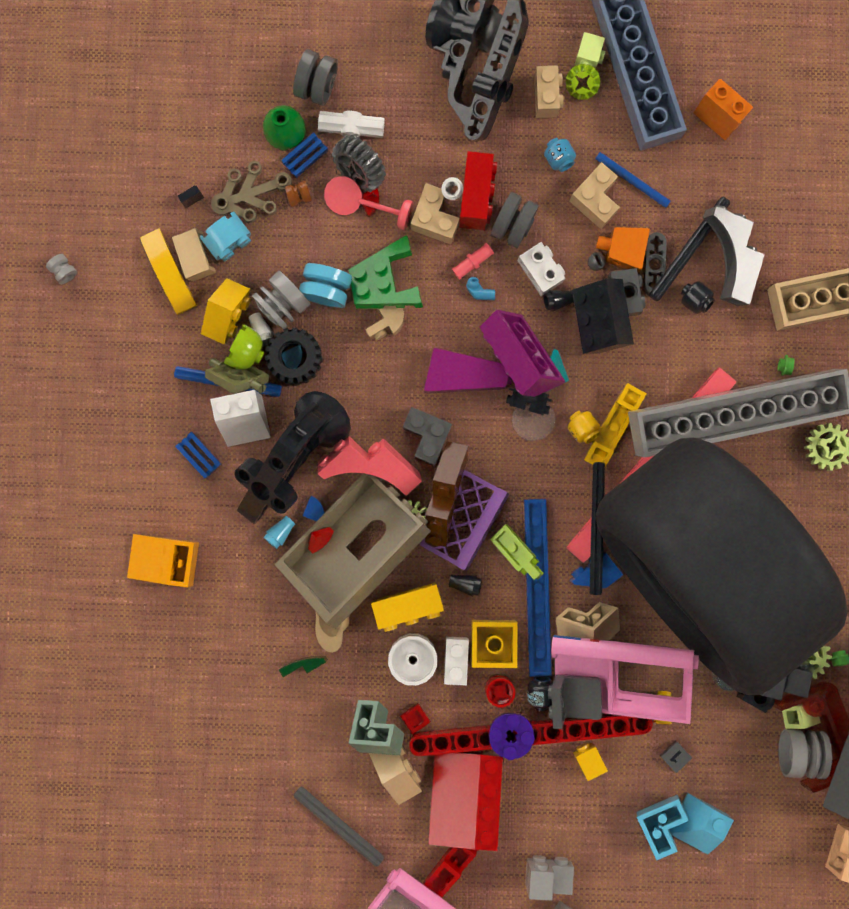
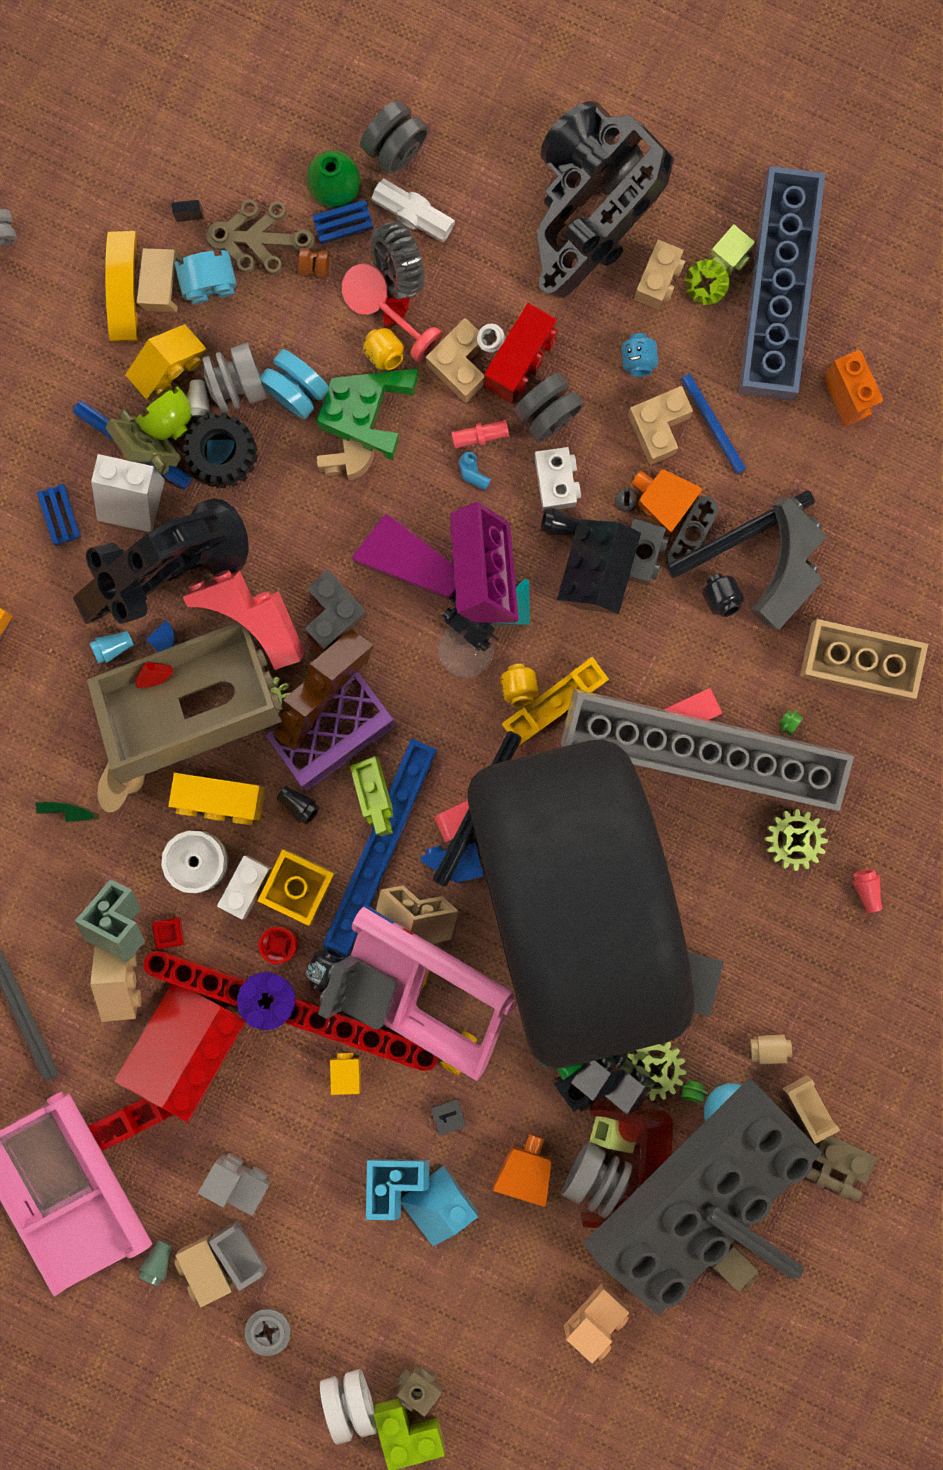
camera: 30 degrees right, 0 degrees up
none -> yellow head [363,328,404,370]
none -> orange torso [493,1133,552,1207]

